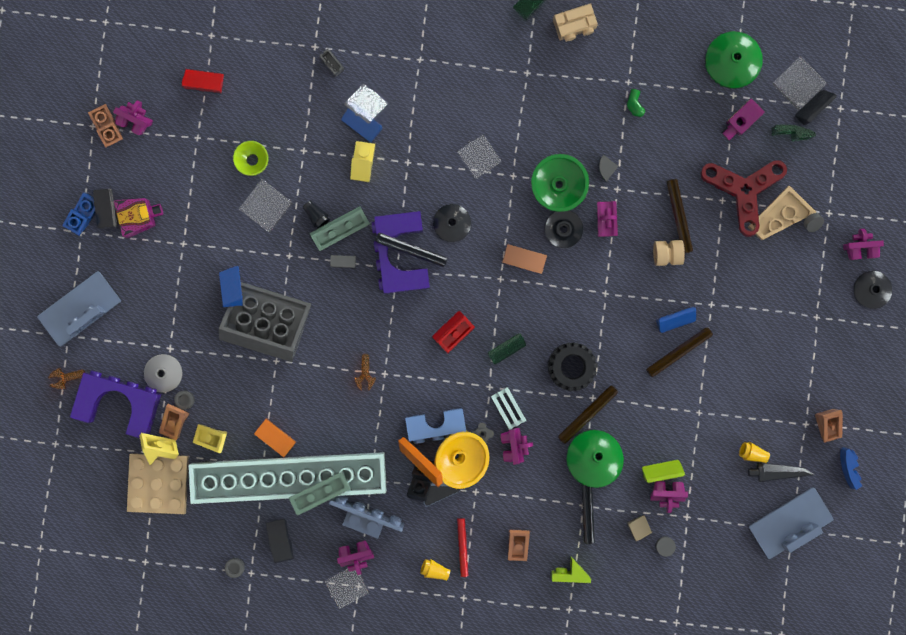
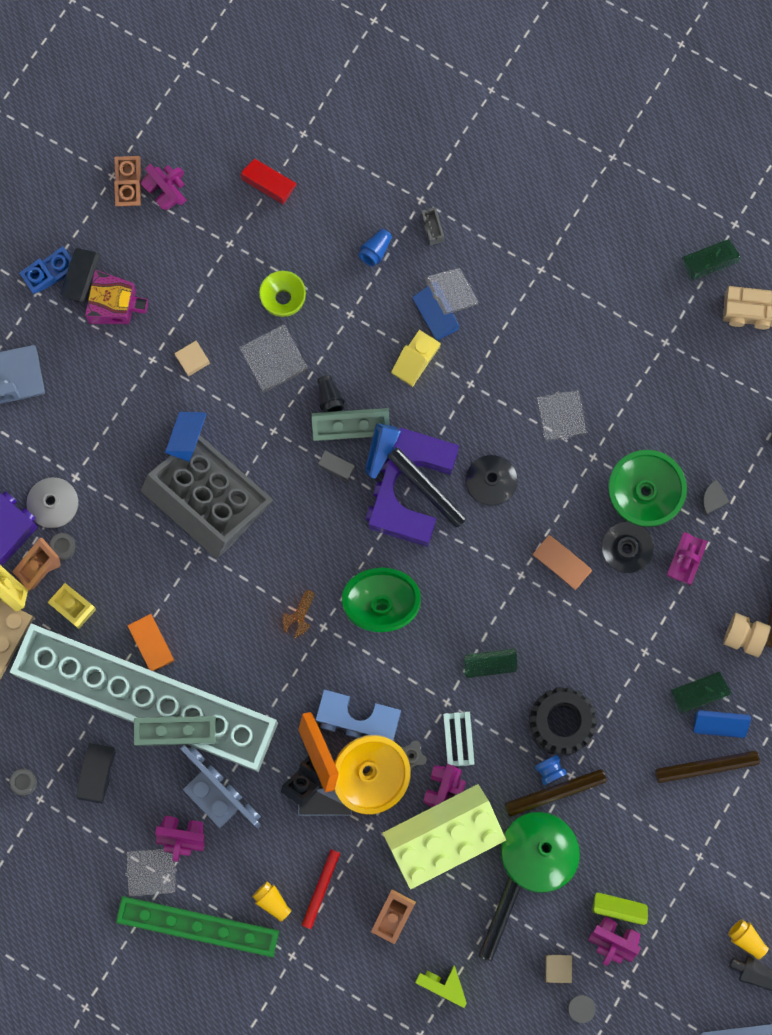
camera: 30 degrees right, 10 degrees down
red slope [432,311,475,353] -> none
none -> green tile [116,896,279,957]
none -> tan tile [174,341,210,377]
none -> green dish [342,568,421,632]
none -> blue cone [358,228,392,266]
none -> blue slope [365,423,401,479]
none -> yellowish green brick [382,784,506,890]
none -> blue wheel [534,755,567,786]
none -> clear green slope [671,672,732,715]

